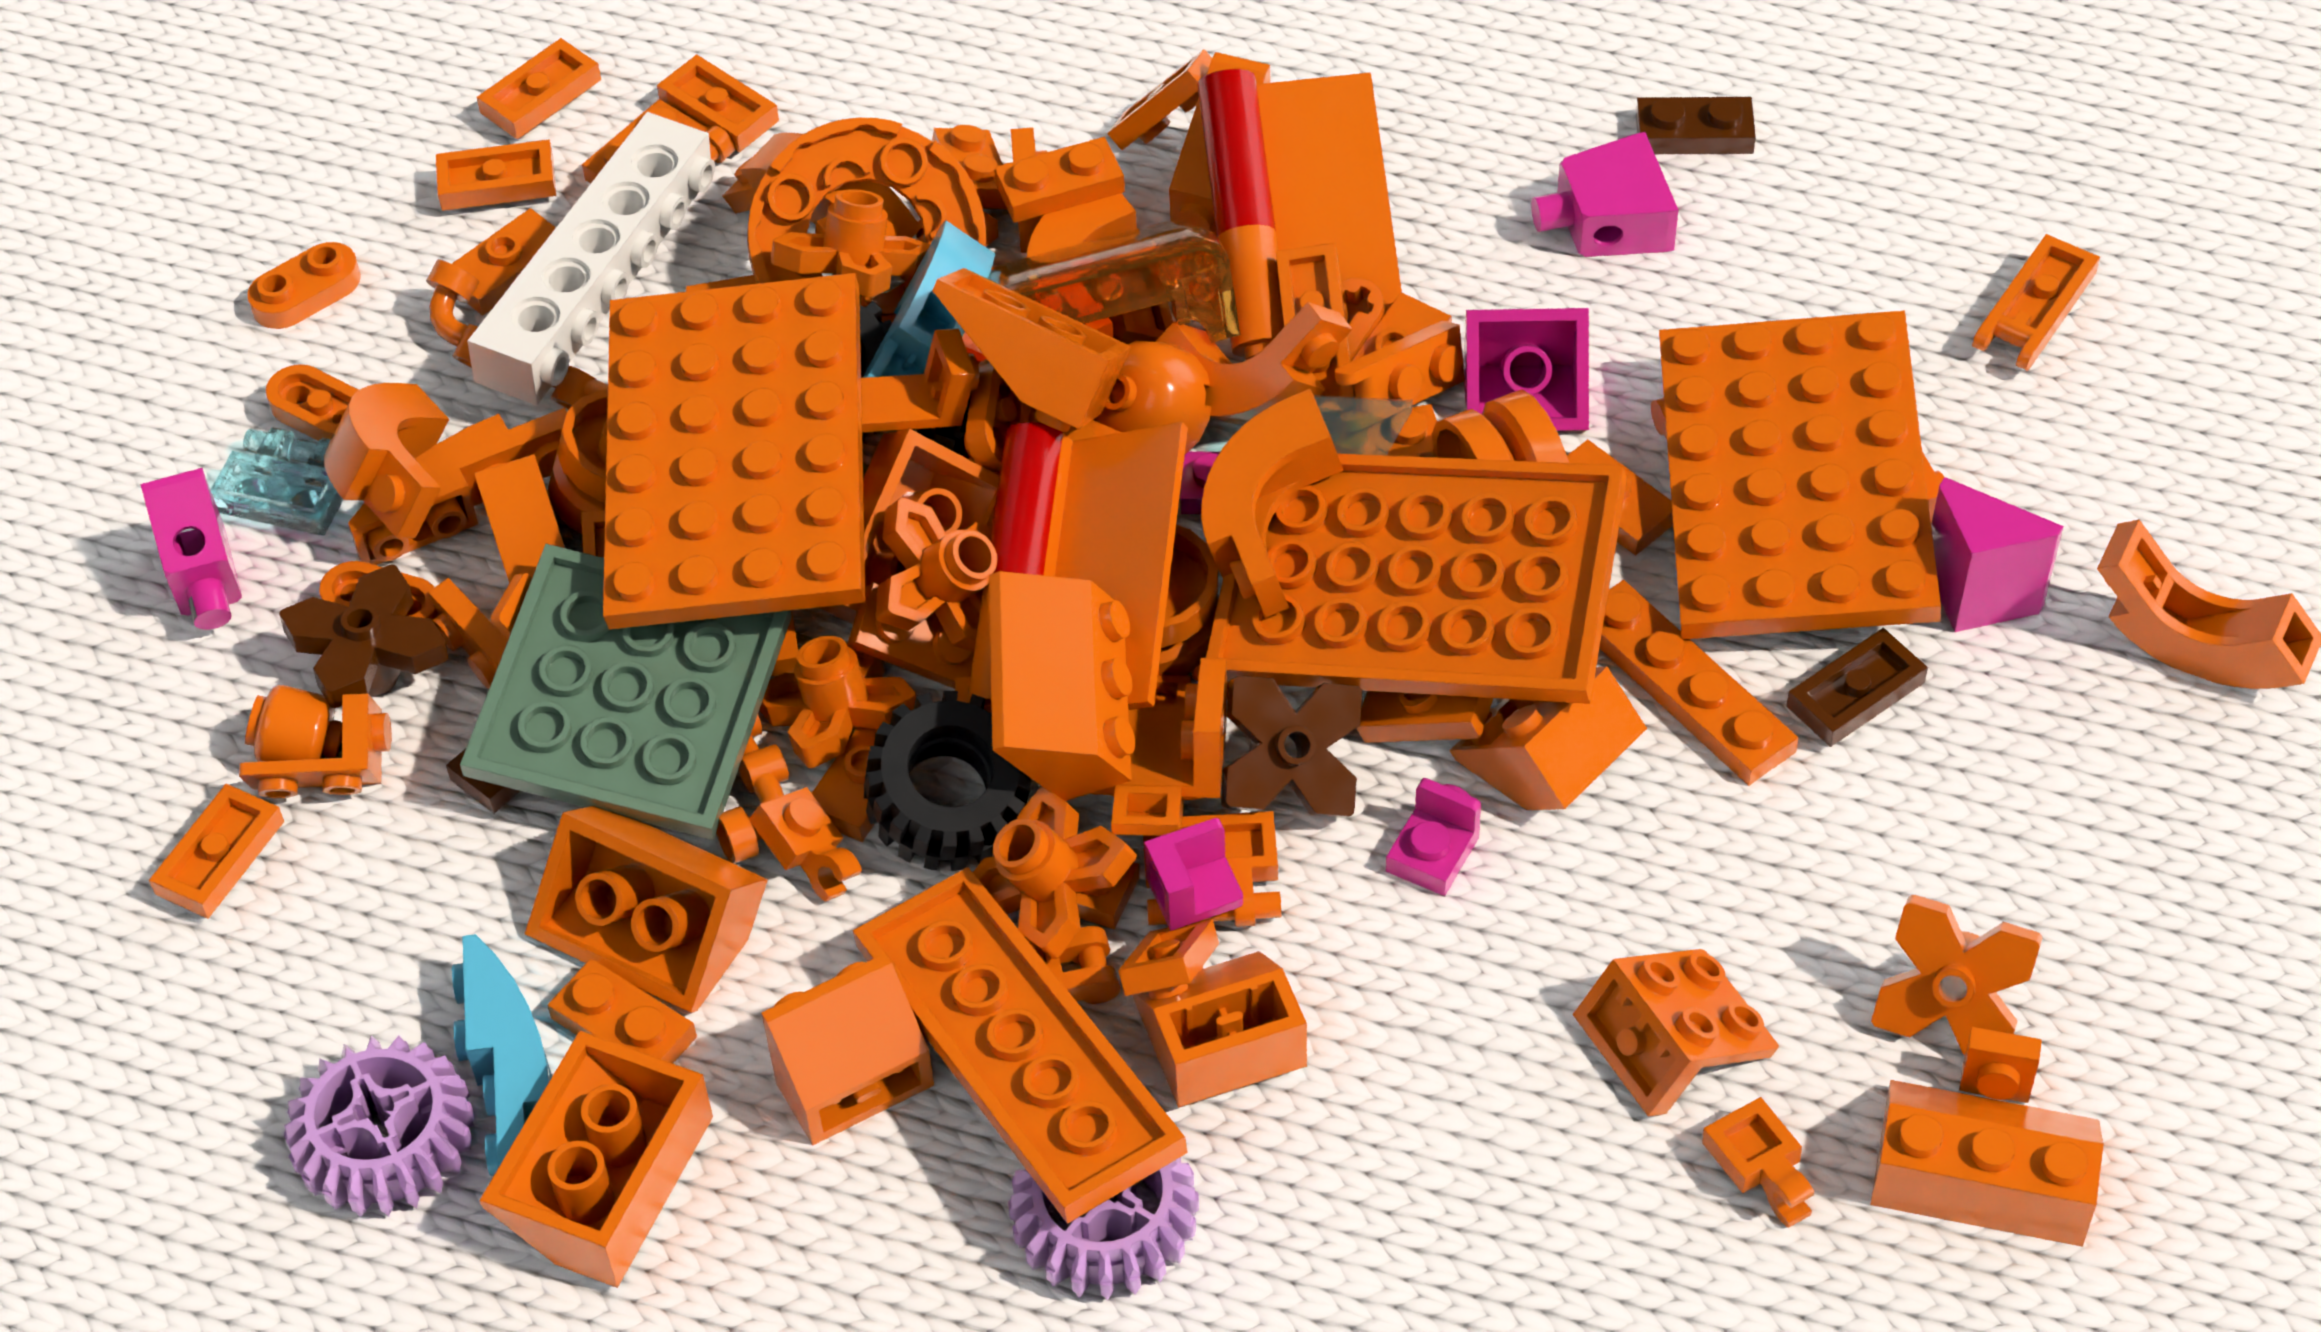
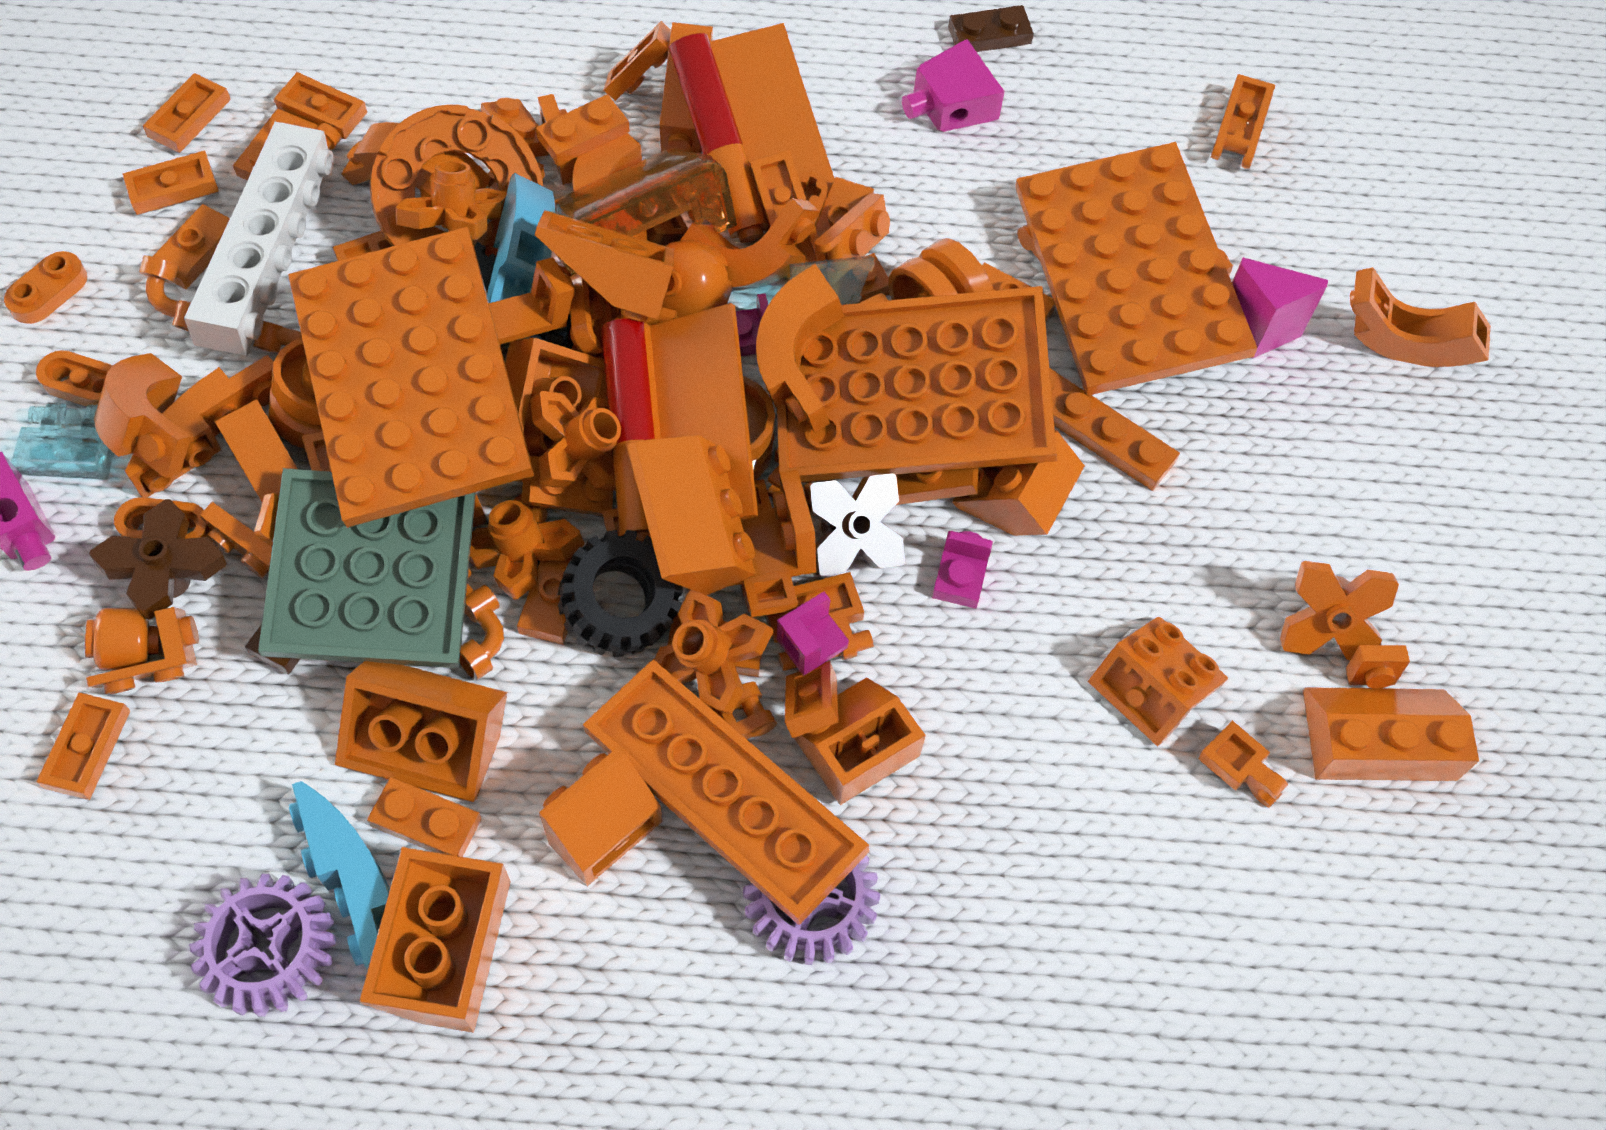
camera: 20 degrees left, 10 degrees up
orange plate [749,787,862,902] -> none
dark pink slope [1463,308,1589,431] -> none
reddish brown plate [1786,627,1928,747] -> none

